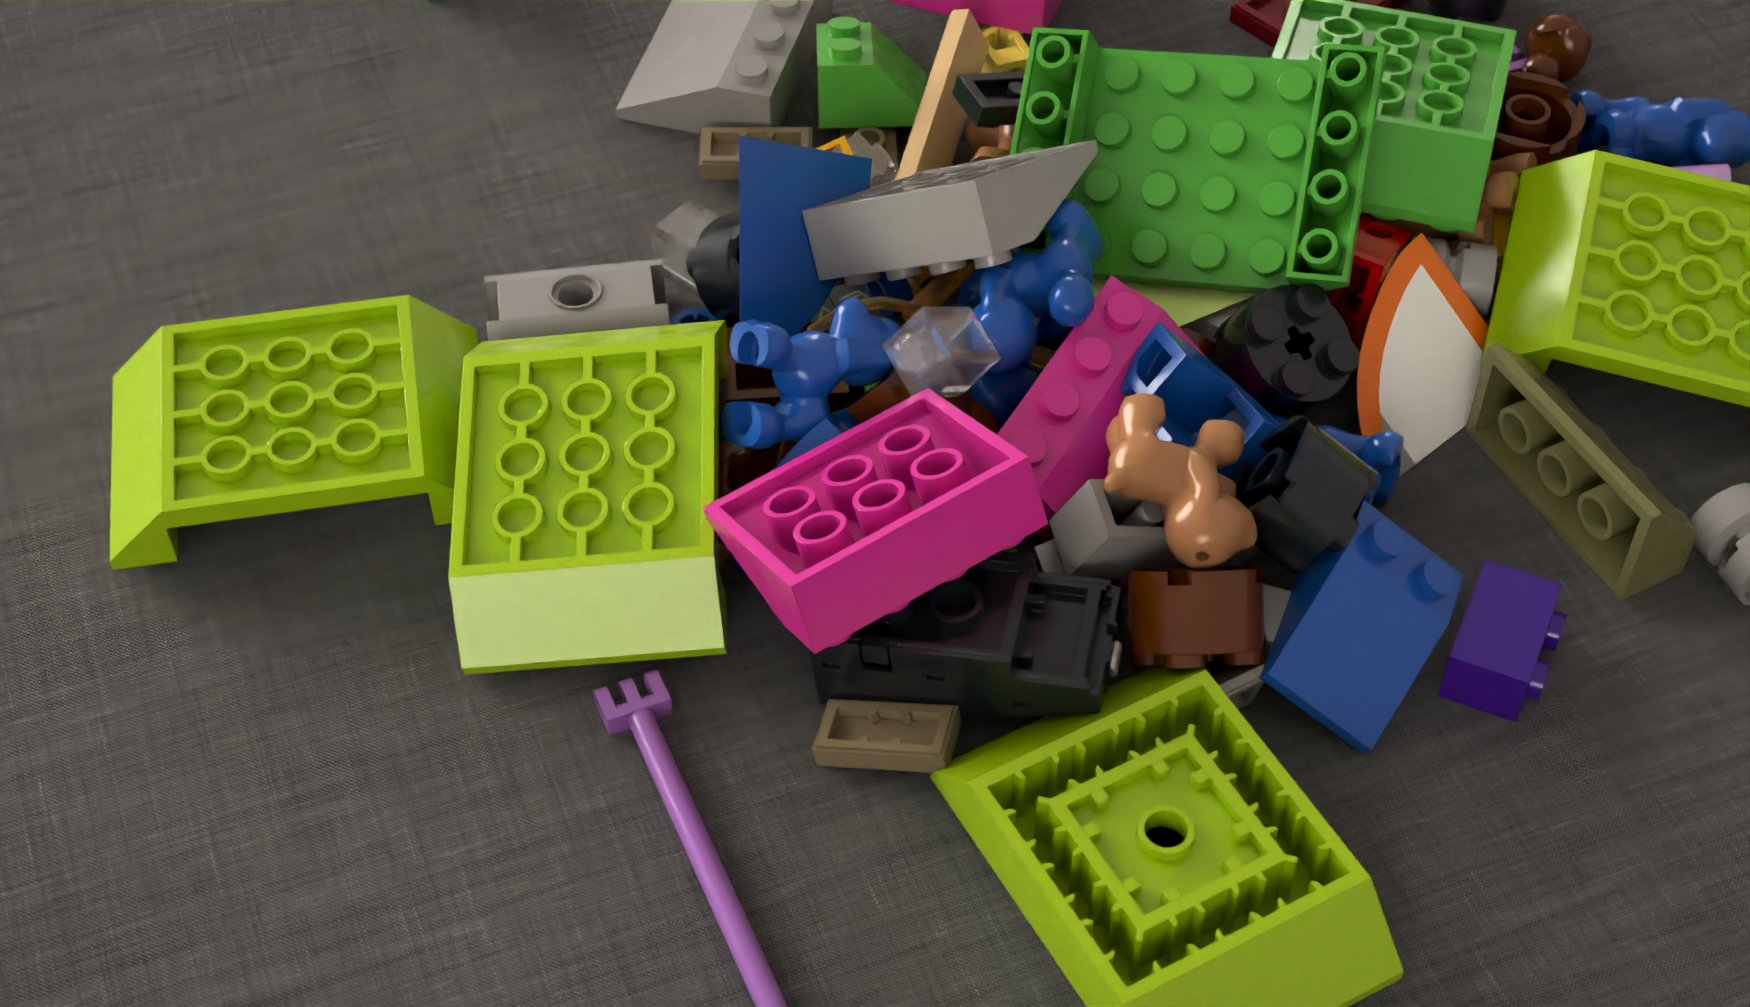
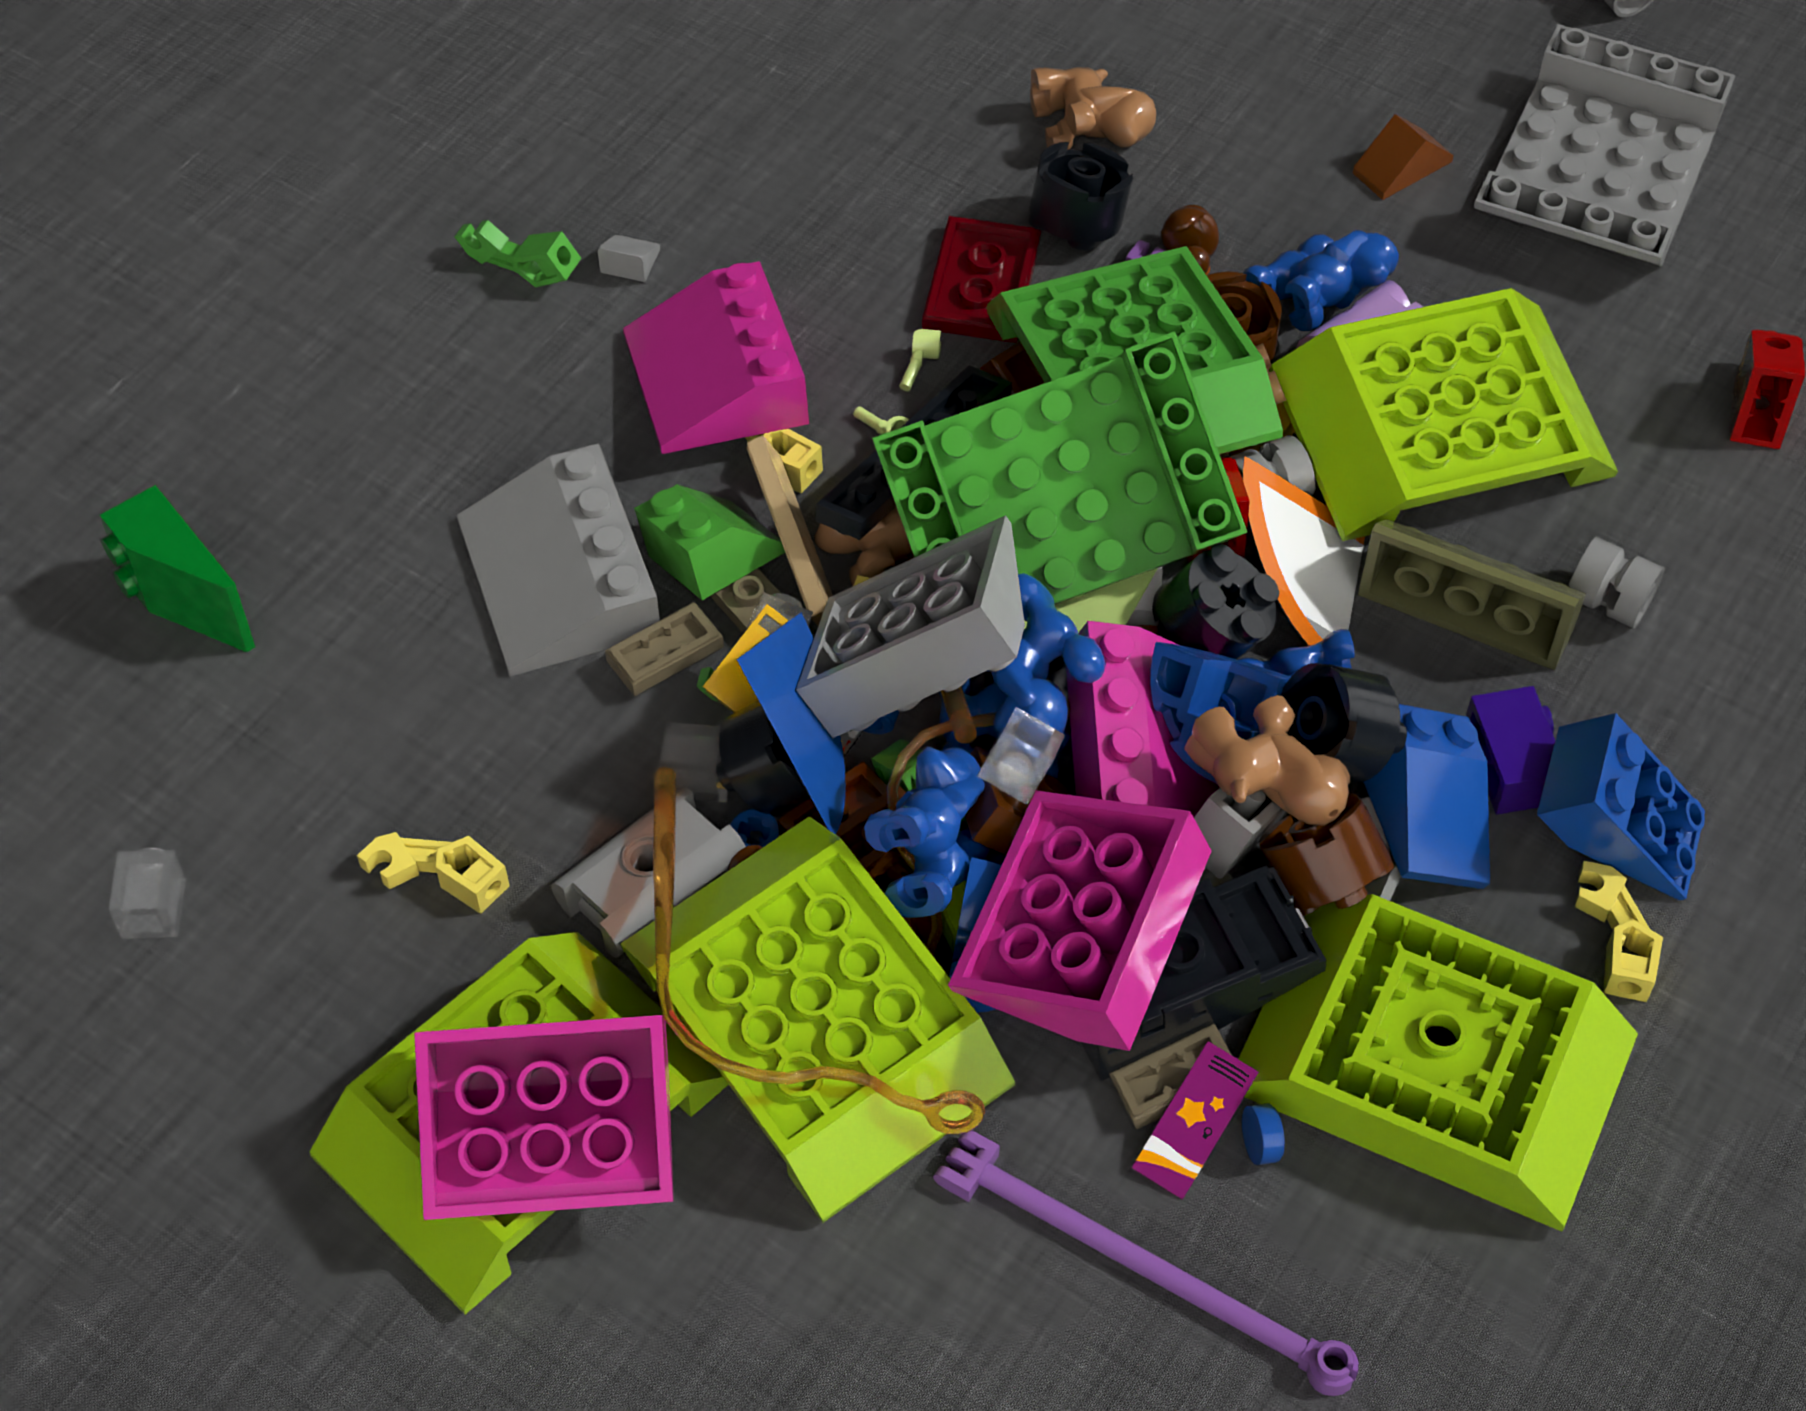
camera: 35 degrees left, 5 degrees up
none -> clear brick [109,847,186,939]
none -> light yellow piece [357,832,510,914]
none -> dark pink slope [414,1015,673,1220]
none -> clear orange piece [653,767,986,1135]
none -> yellowish green hand [899,329,941,391]
none -> magenta sticker [1131,1041,1259,1200]
none -> blue tile [1242,1103,1285,1165]
none -> blue slope [1537,713,1705,900]
none -> light yellow piece [1575,861,1663,1002]

